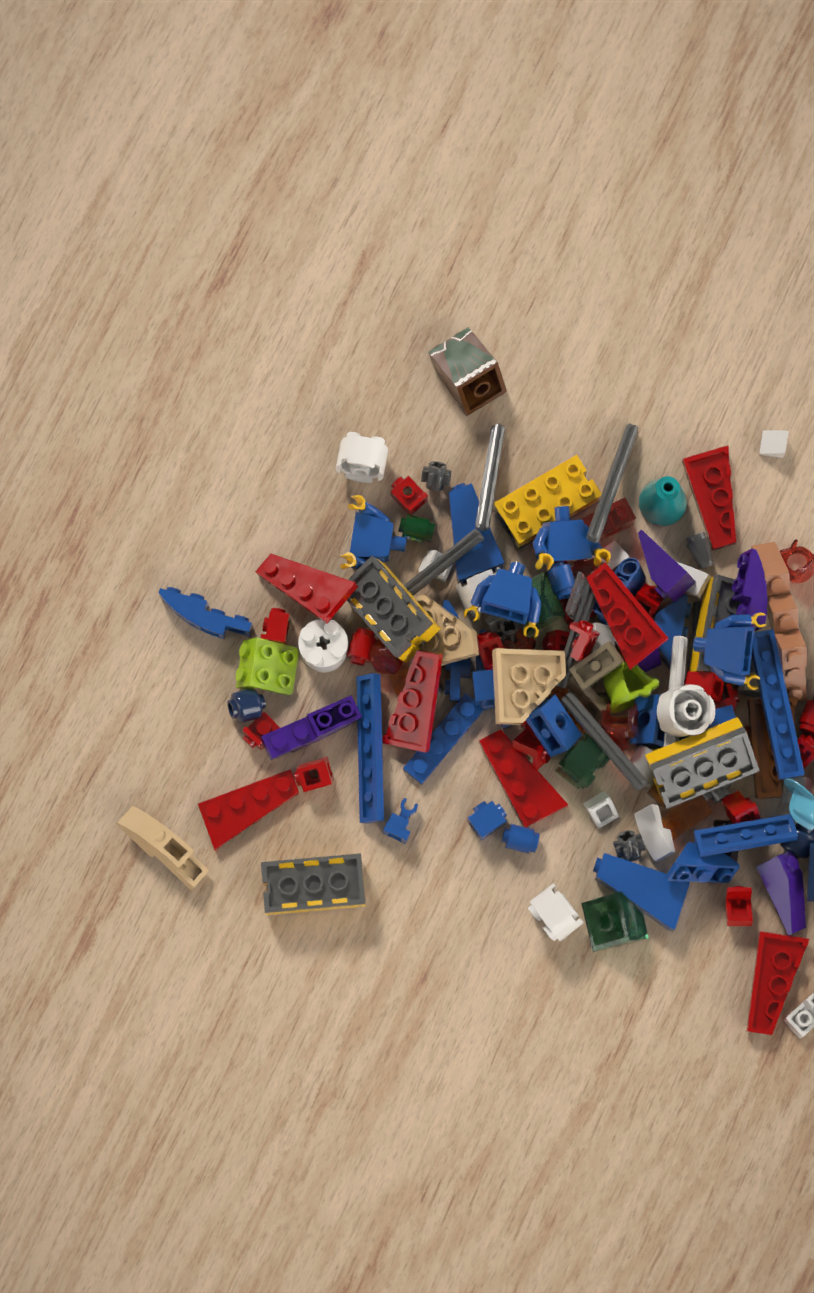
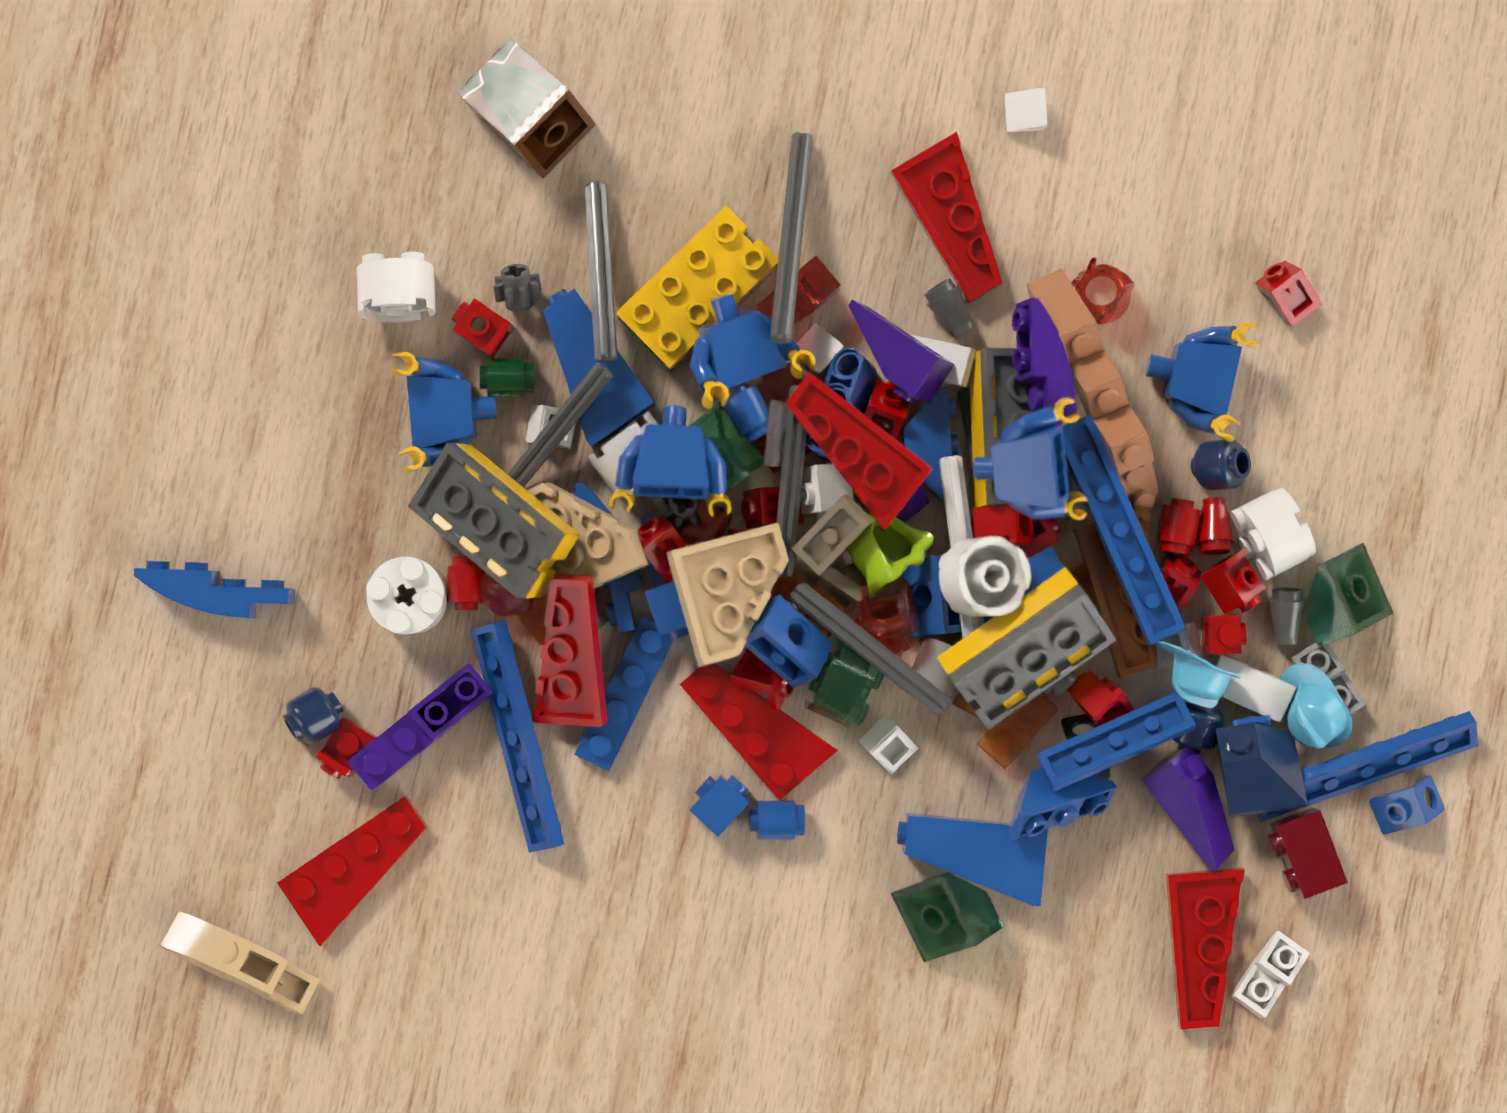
camera: 15 degrees left, 10 degrees up
lime bracket [235,637,299,695] -> none
red wing [255,553,358,624] -> none
red brick [260,608,290,645] -> none
dark grey piece [261,853,366,915] -> none
red brick [294,756,334,792] -> none
blue piece [383,798,418,844] -> none
white brick [528,883,584,941] -> none
red bracket [569,620,600,661] -> none
dark grey gear [613,830,646,861] -> none
white slope [634,804,675,862] -> none
teal cone [639,476,687,526] -> none
red bracket [725,886,753,926] -> none

